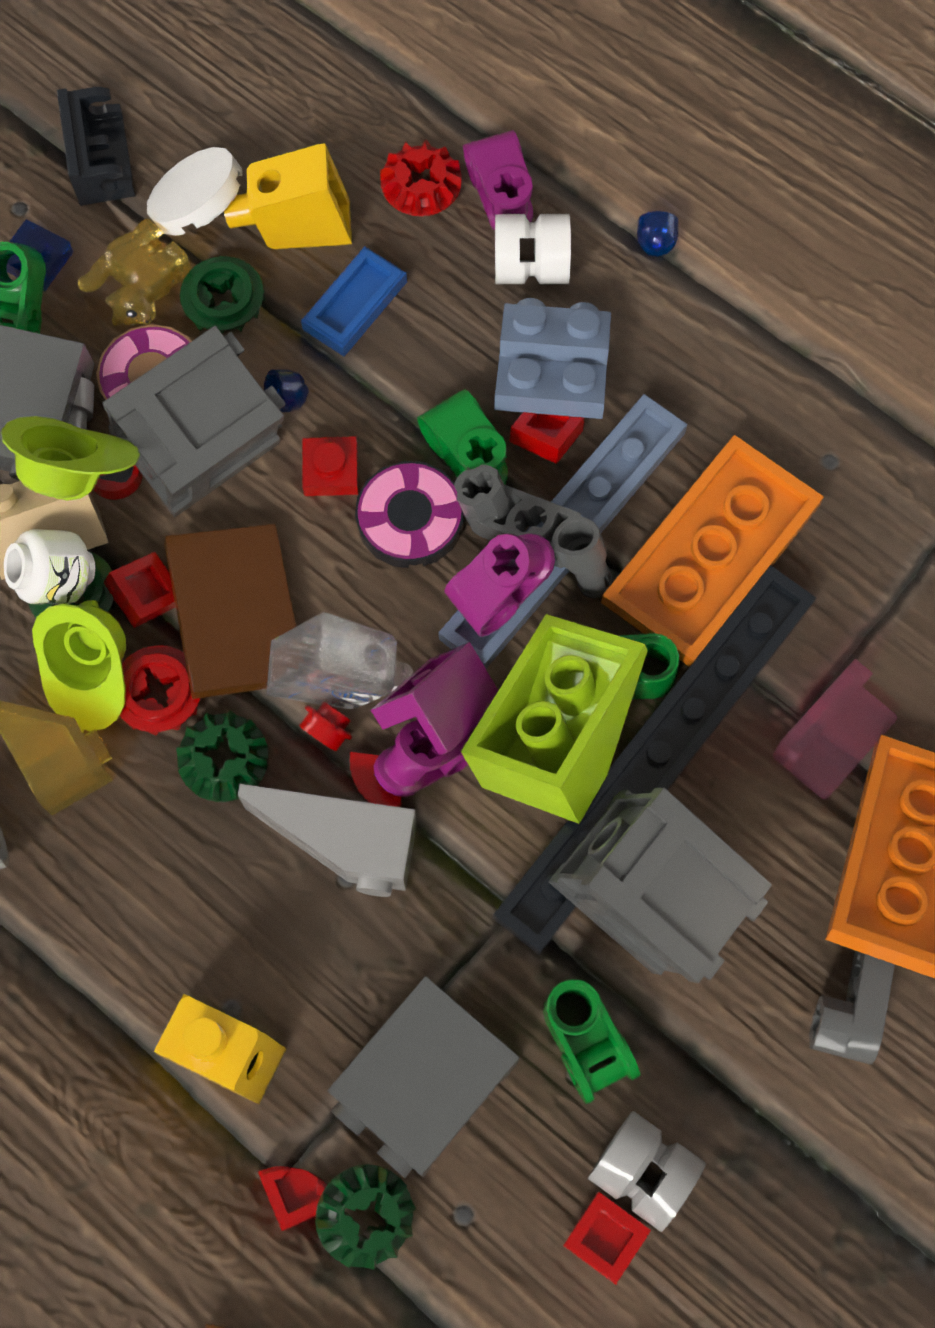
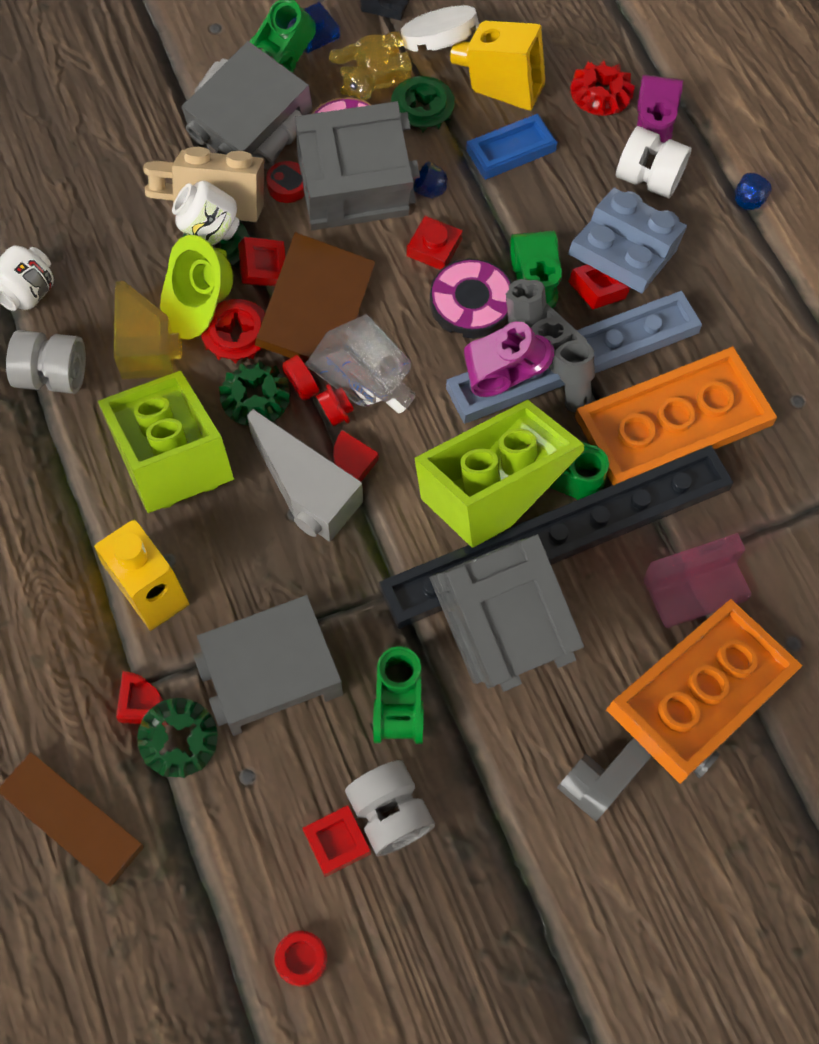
camera: 25 degrees right, 5 degrees down
lime piece [1,416,140,501] -> none
magenta panel [371,642,499,755] -> none
magenta piece [374,719,474,797] -> none
none -> lime slope [98,370,234,513]
none -> red tile [282,355,319,401]

